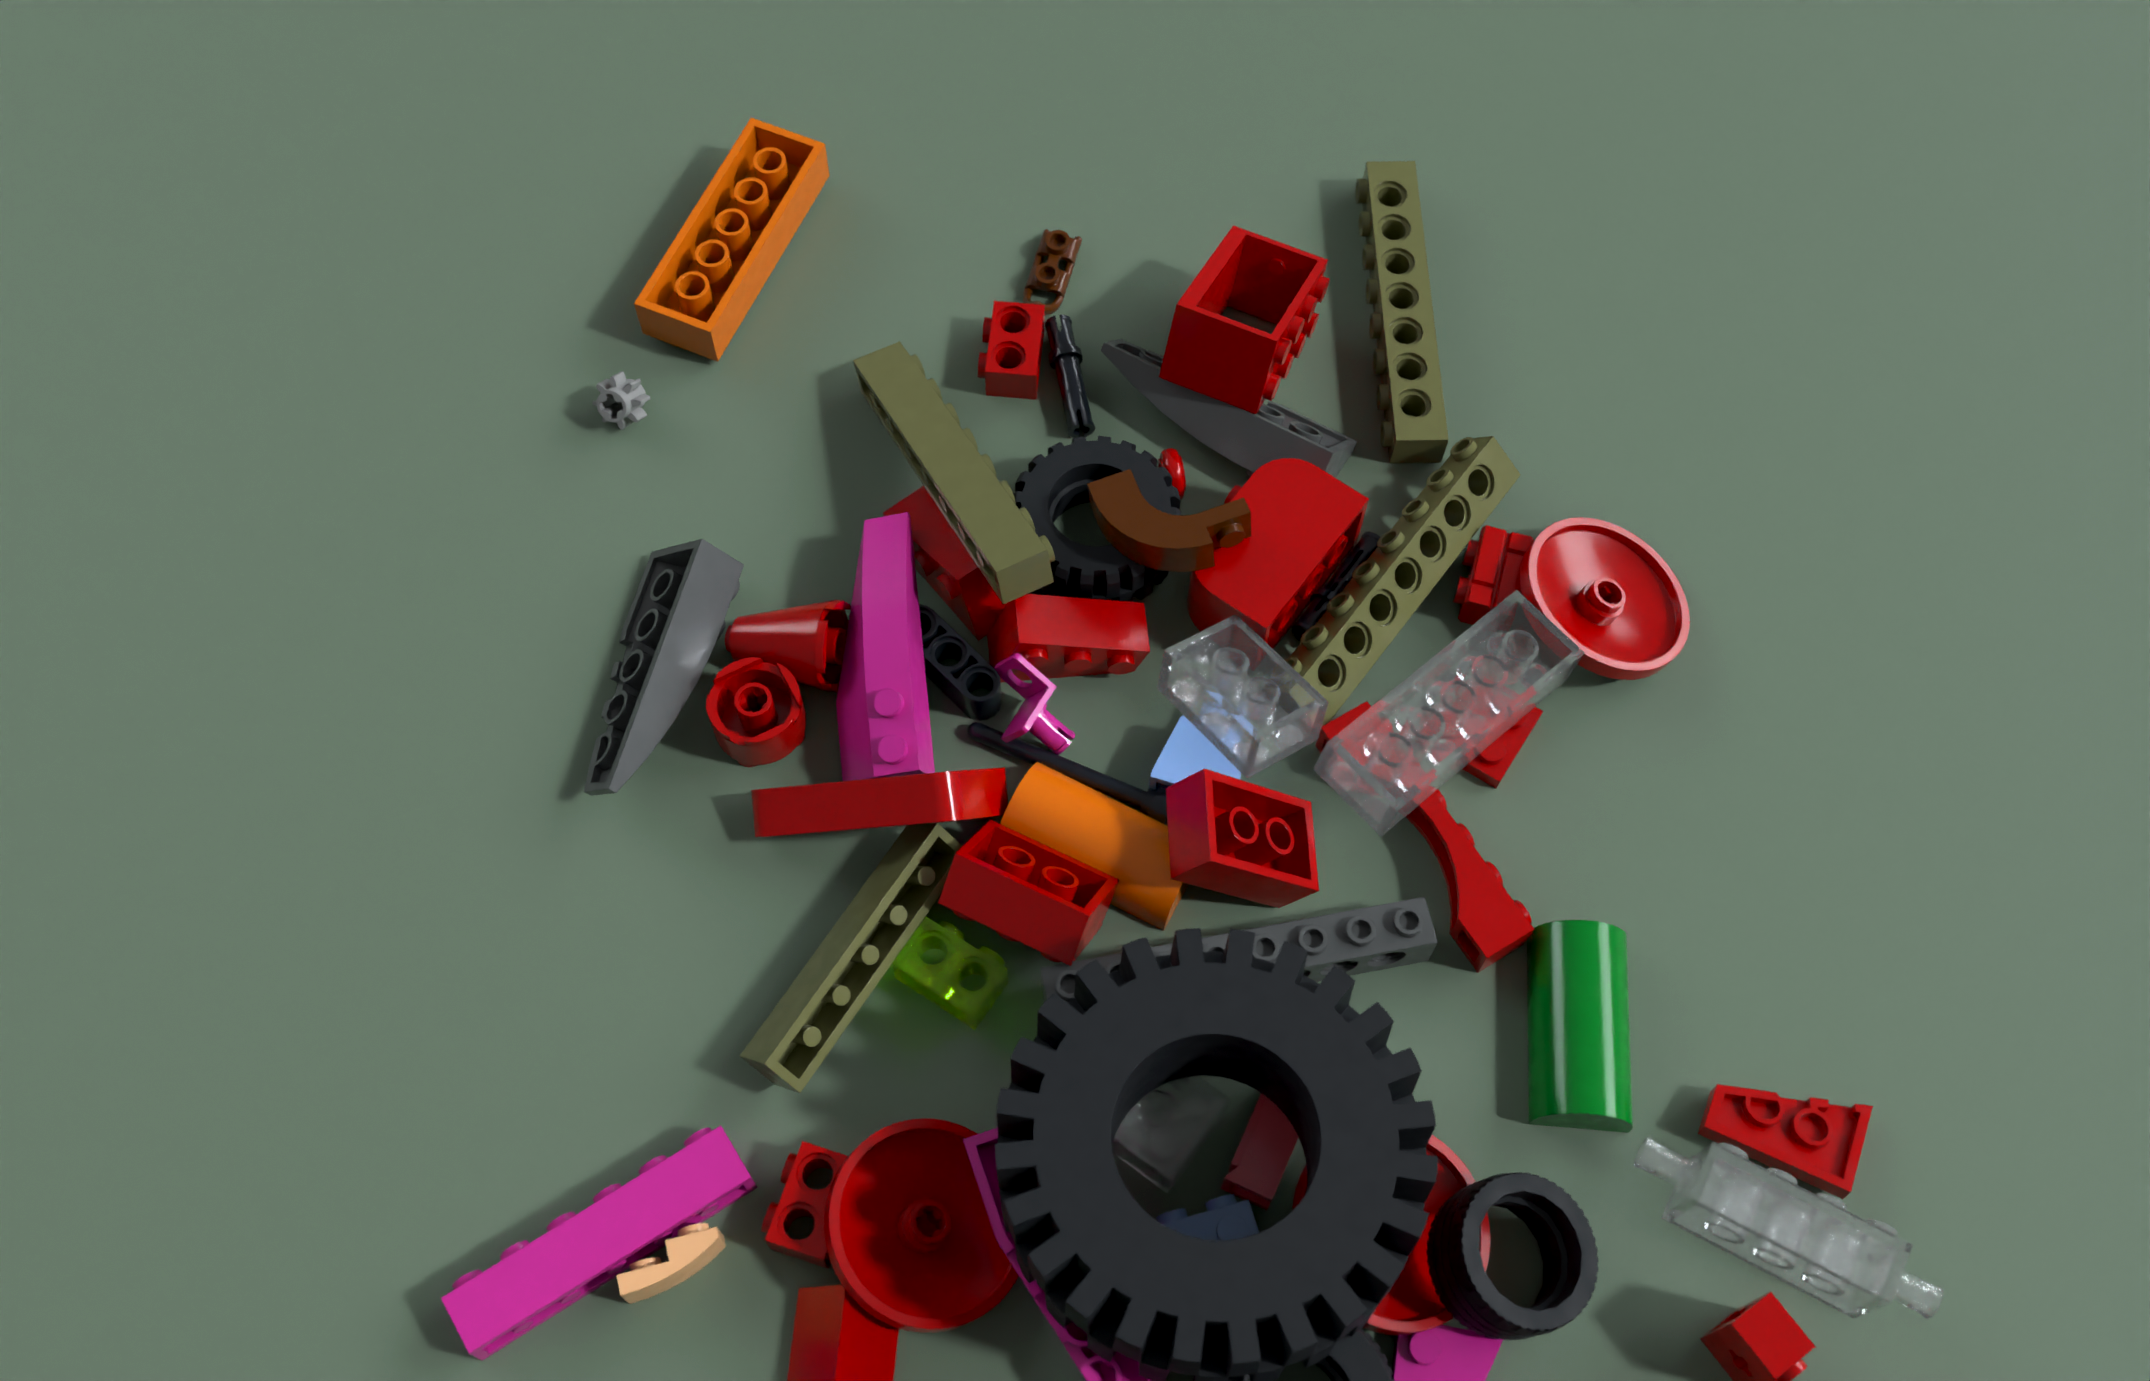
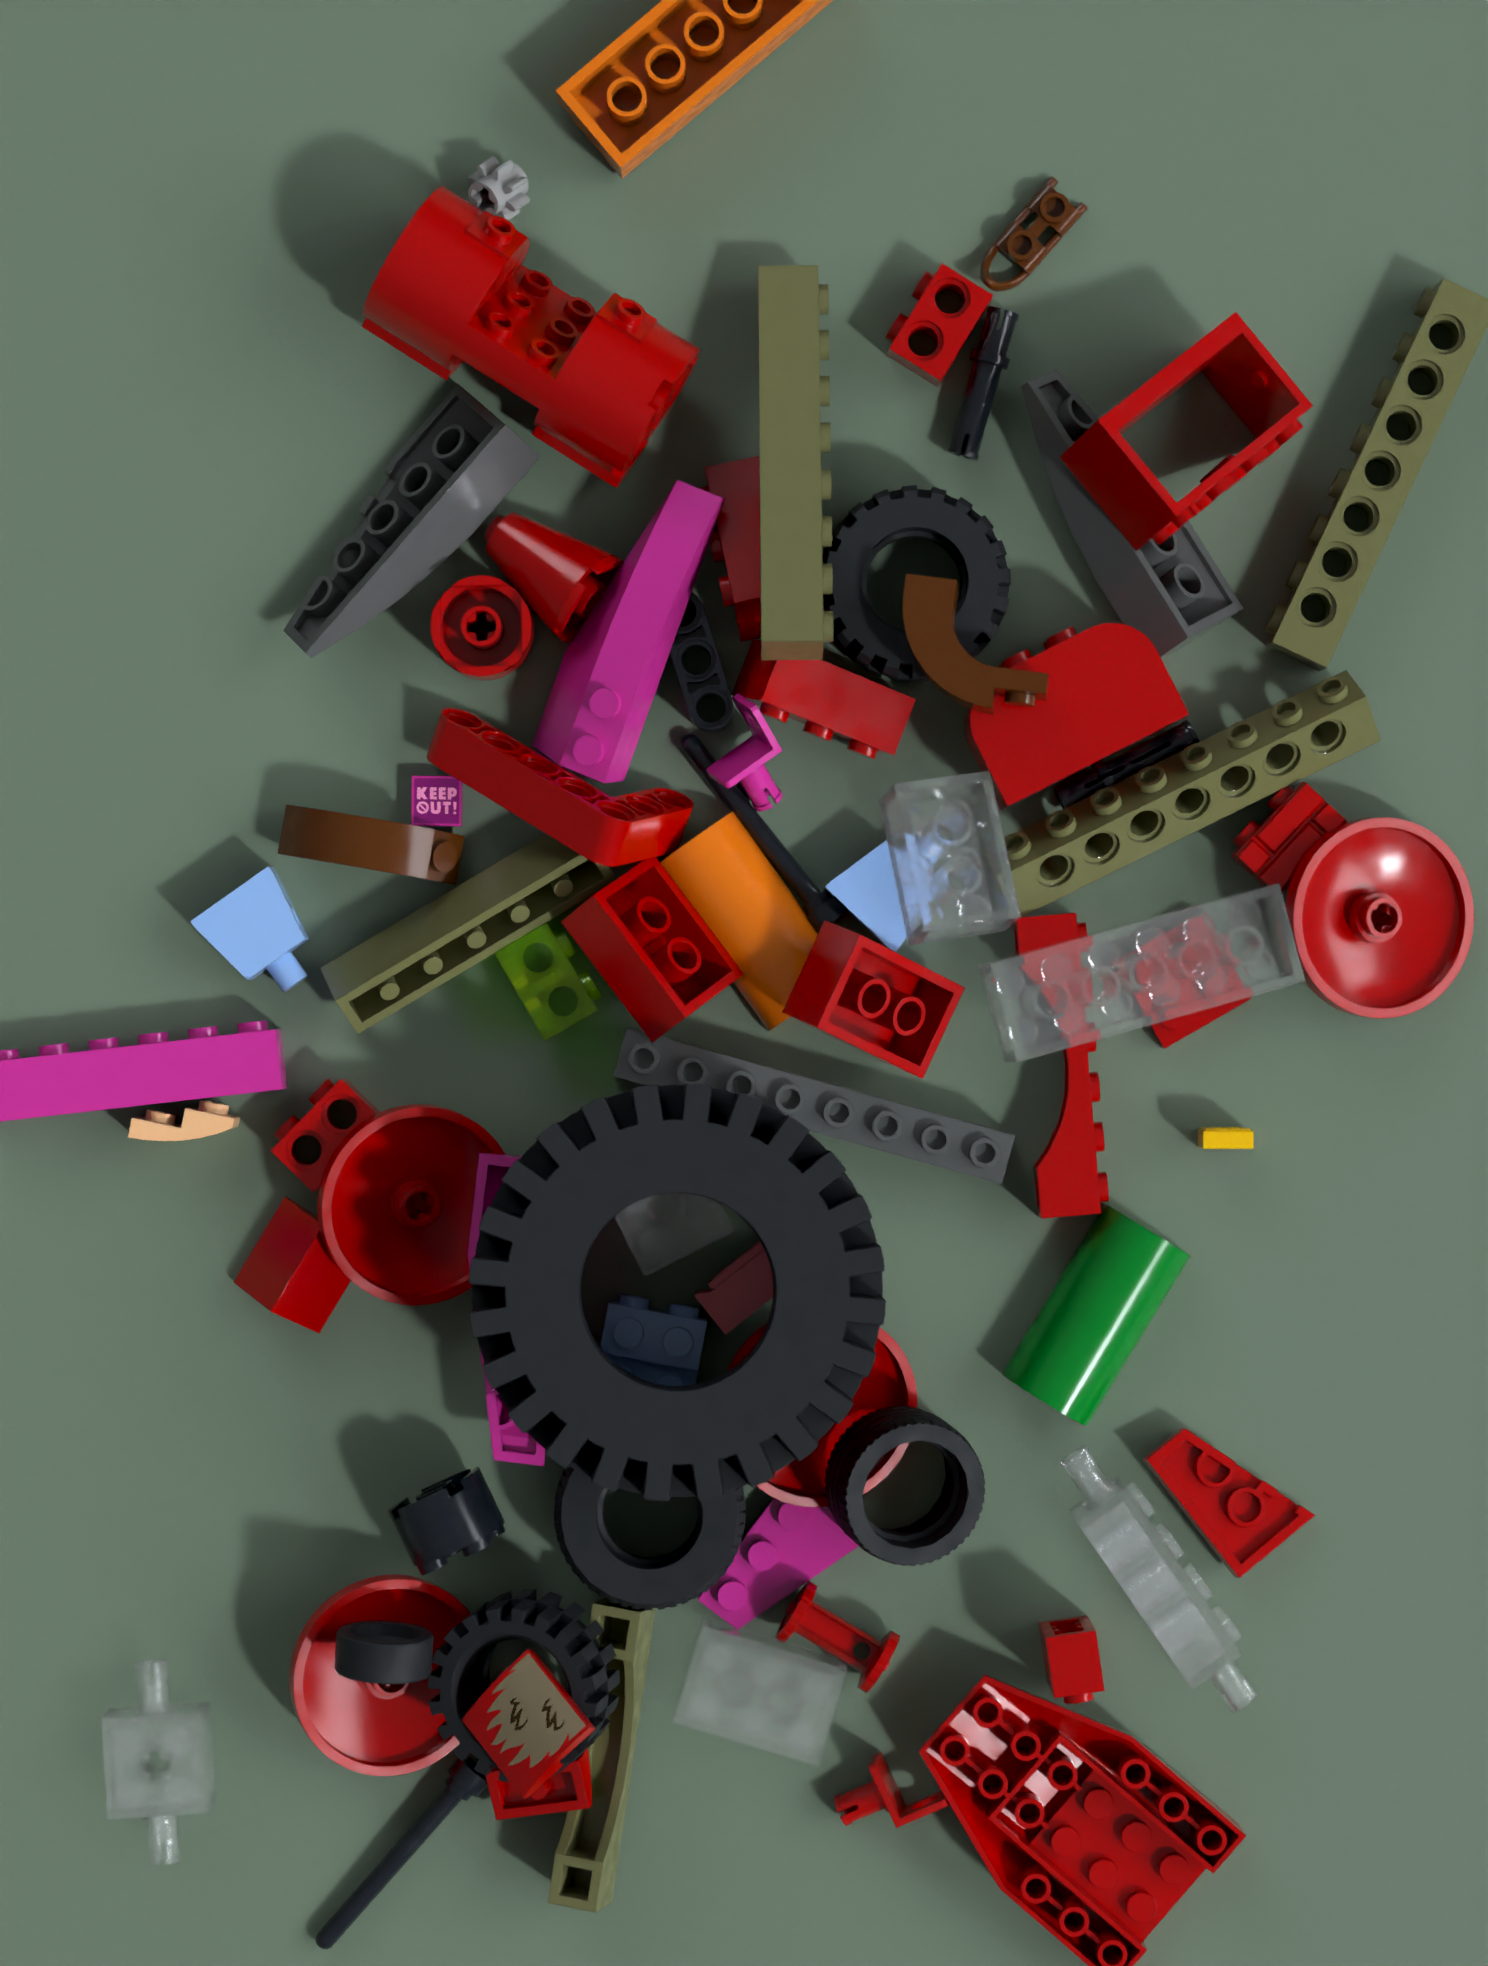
camera: 30 degrees right, 25 degrees up
red piece [1158,448,1186,500] -> none
none -> light blue torso [190,866,309,993]
none -> reddish brown arch [278,804,464,885]
none -> red cylinder [361,186,701,488]
none -> tile [411,776,463,827]
none -> yellow tile [1198,1127,1254,1149]

